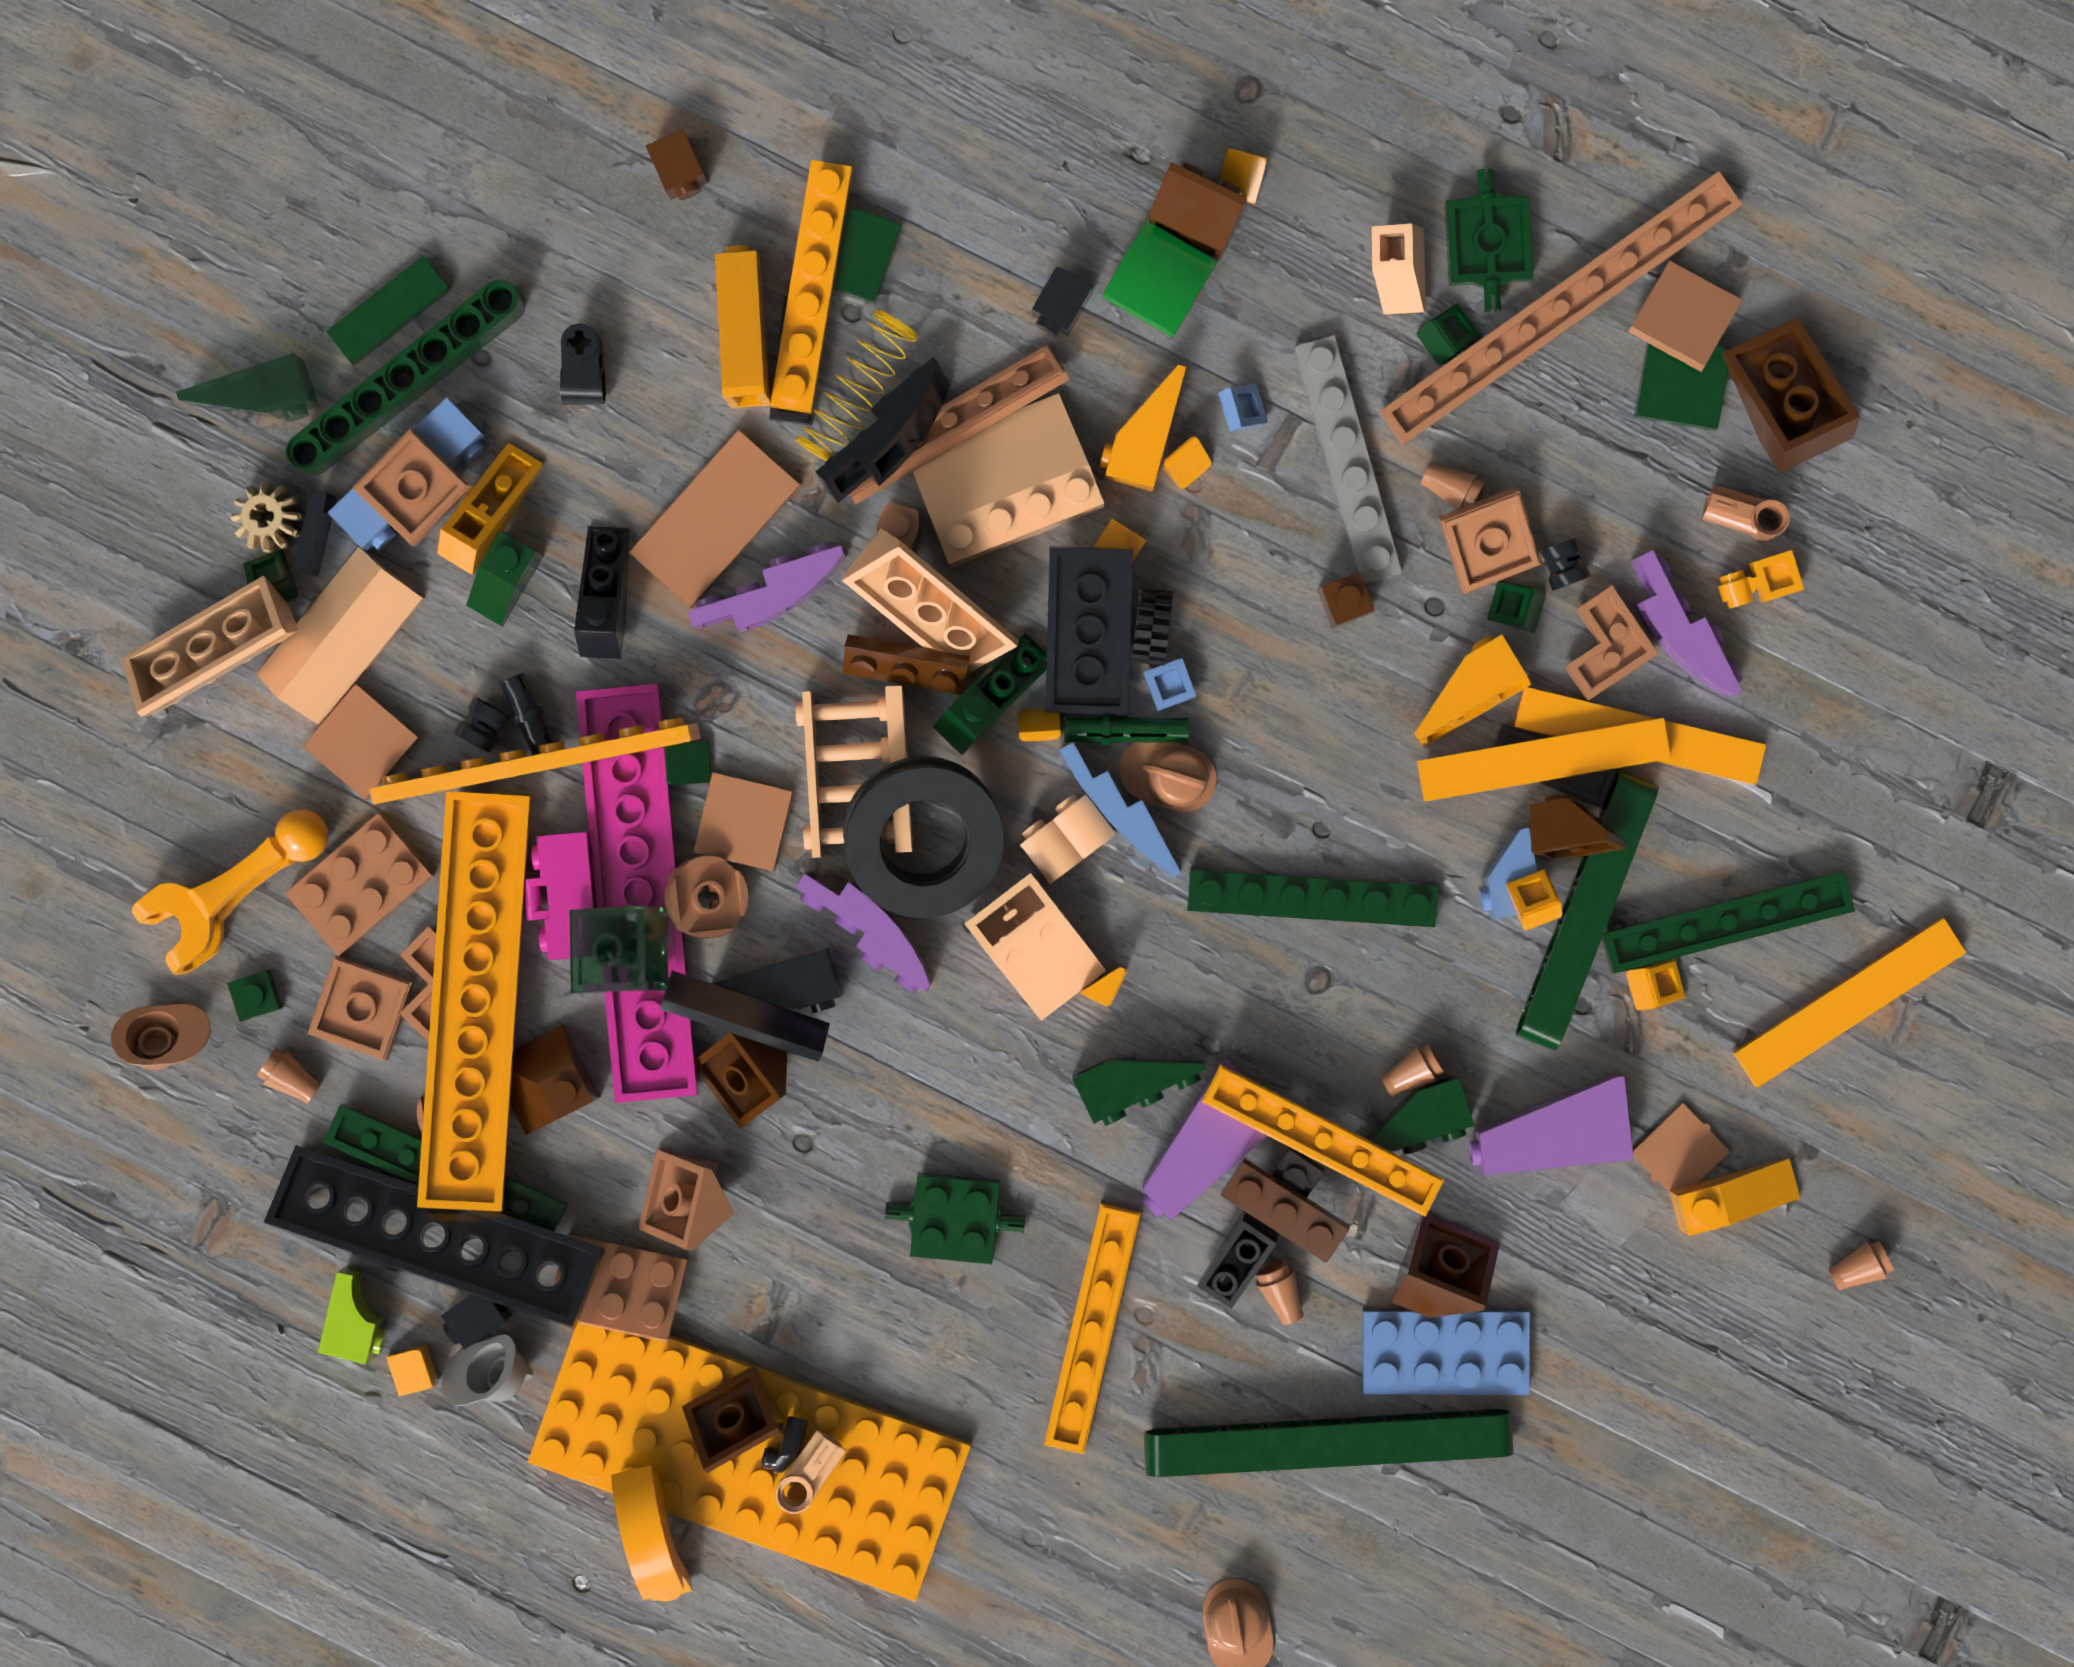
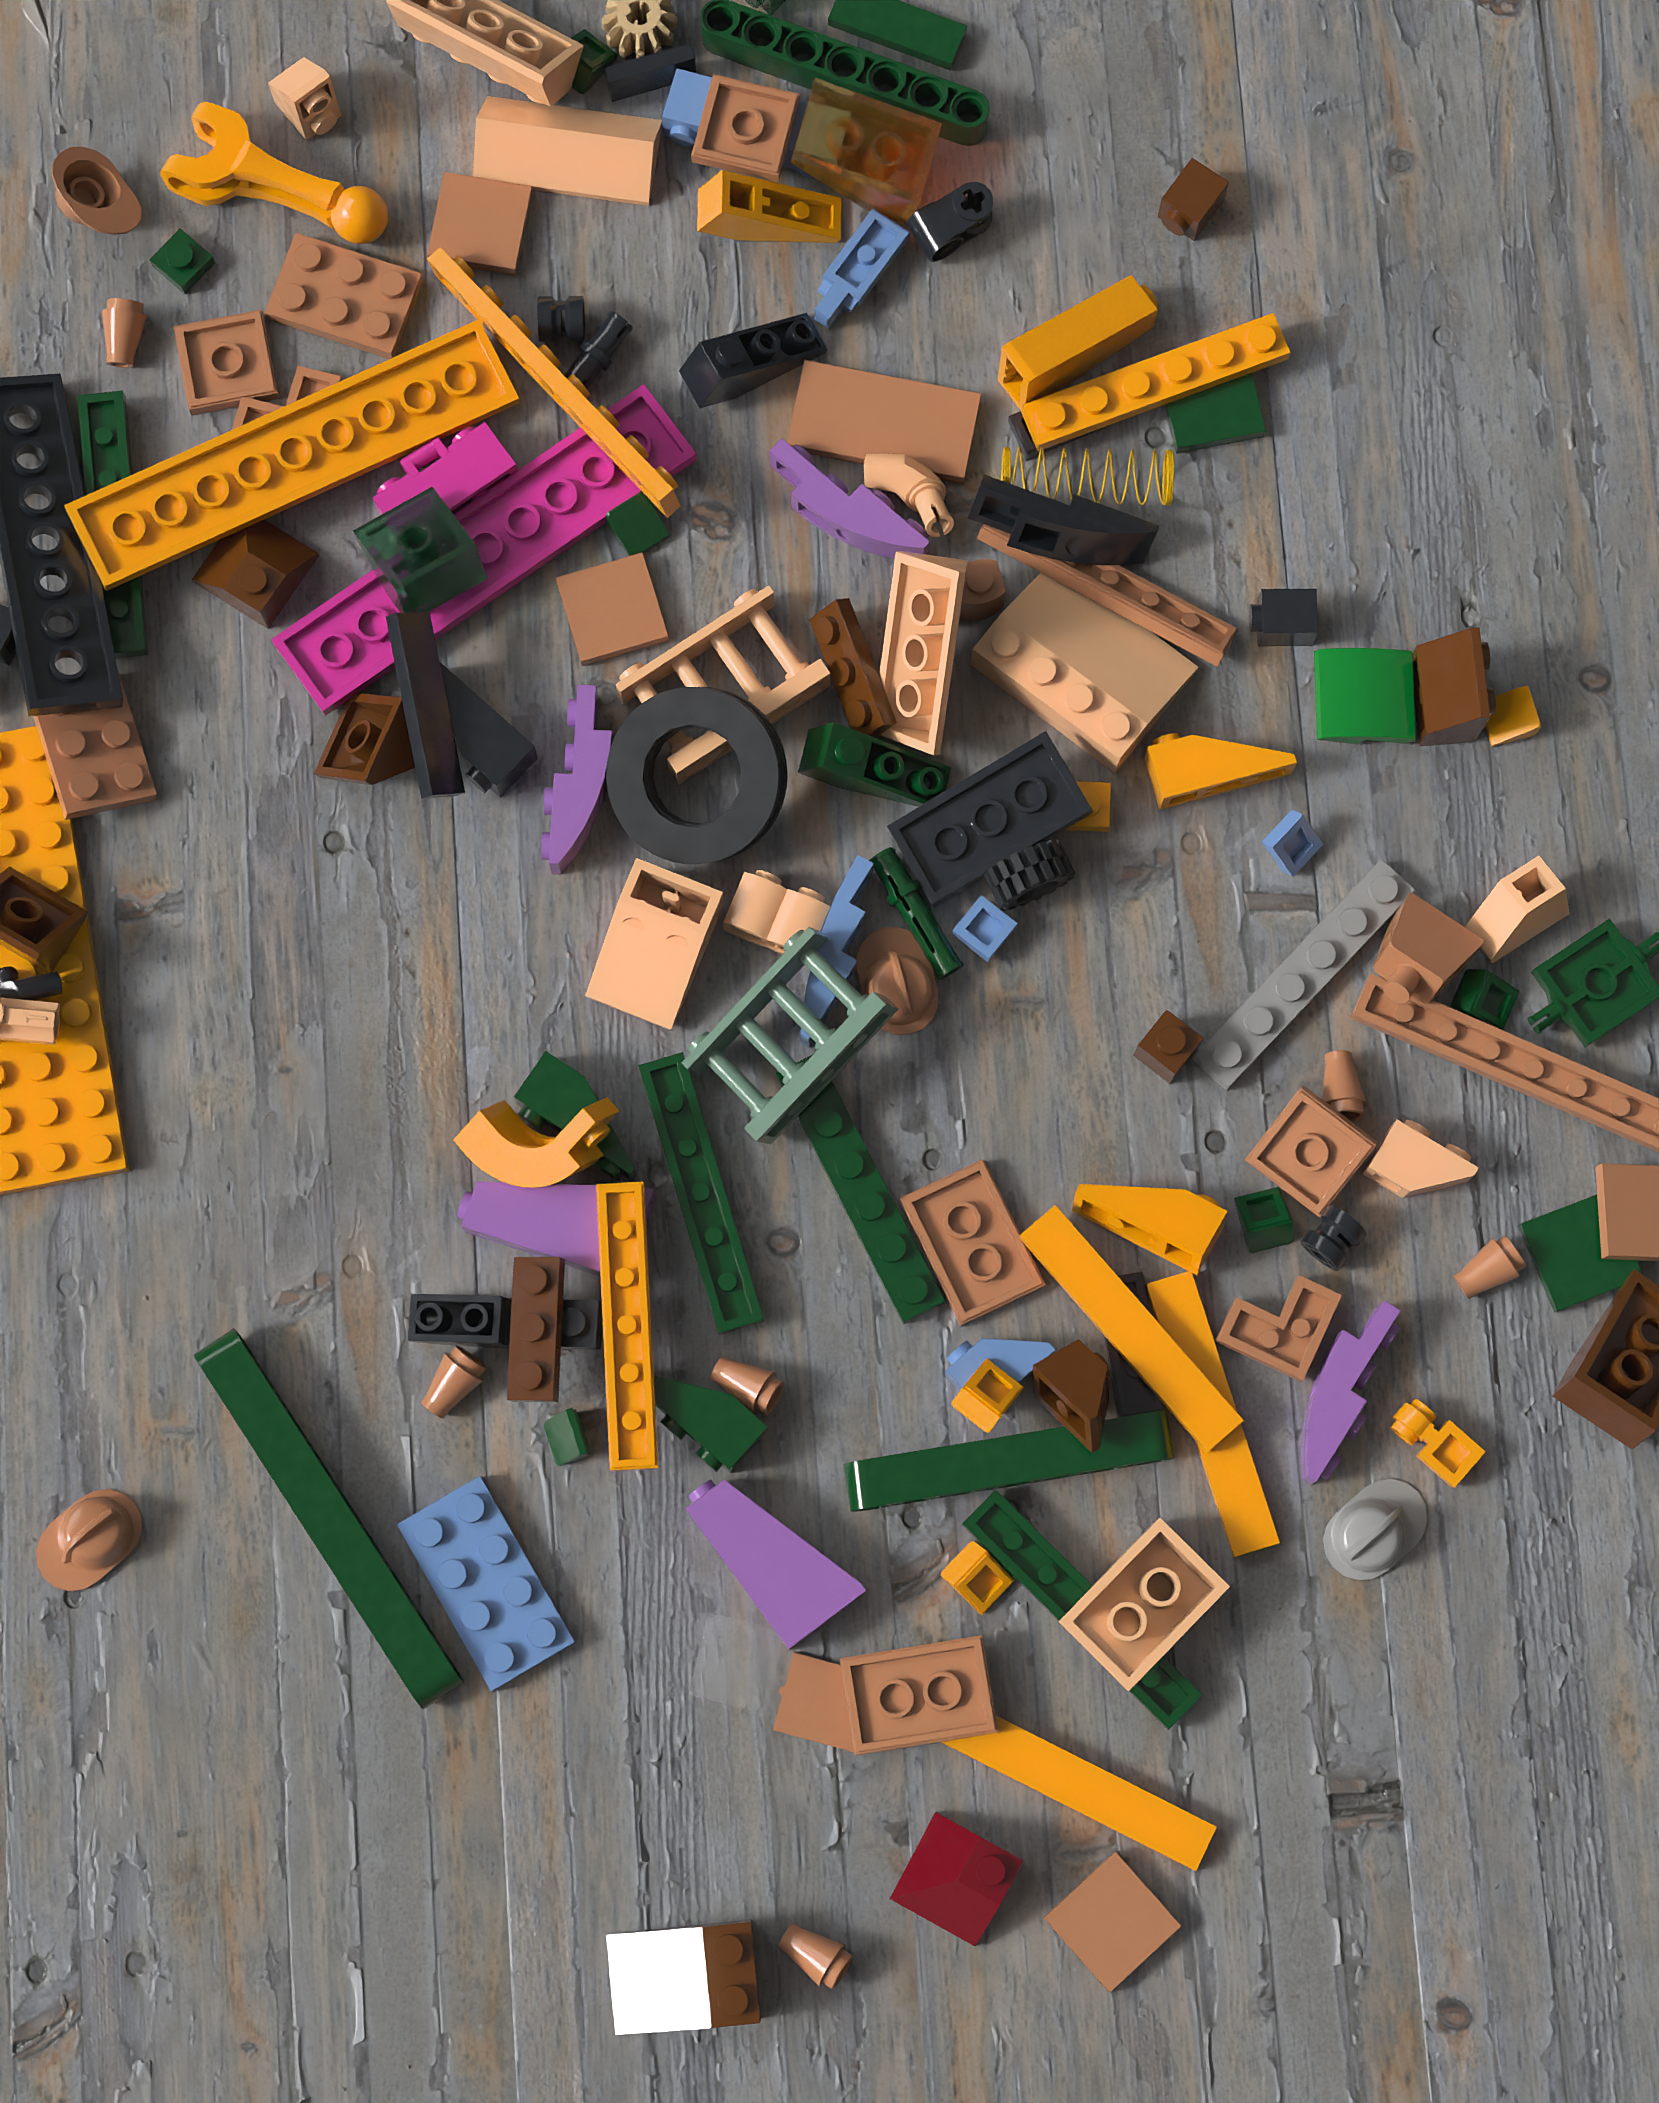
camera: 60 degrees right, 10 degrees down
dark green slope [466,531,544,627] -> none
nougat slope [638,1149,734,1250] -> none
nougat plate [665,856,749,939] -> none
dark green plate [884,1172,1026,1265] -> none
light orange slope [1018,709,1061,742] -> none
light orange tile [1044,1202,1141,1454] -> none
light orange slope [1080,965,1127,1007] -> none
light orange slope [1163,436,1212,489] -> none
reddish brown slope [1391,1214,1500,1318] -> none
light orange slope [1669,1158,1801,1236] -> none
nougat piece [1701,484,1790,542] -> none
none -> light nougat slope [268,57,342,141]
none -> light orange arch [453,1097,619,1188]
none -> dark green slope [544,1407,591,1466]
none -> slope [606,1919,761,2035]
none -> dark green plate [638,1052,764,1335]
none -> sand green fence [682,927,899,1144]
none -> clear orange slope [790,78,942,224]
none -> medium blue hinge [814,208,910,329]
none -> nougat tile [840,1635,999,1756]
none -> light nougat arm [864,454,954,537]
none -> dark red slope [889,1812,1023,1946]
none -> nougat tile [899,1159,1046,1327]
none -> nougat tile [1043,1851,1181,1993]
none -> light nougat slope [1059,1518,1230,1691]
none -> light grey piece [1323,1478,1428,1580]
none -> light nougat slope [1362,1120,1479,1198]
none -> nougat torso [1373,892,1485,1004]
none -> nougat cone [1453,1235,1527,1299]

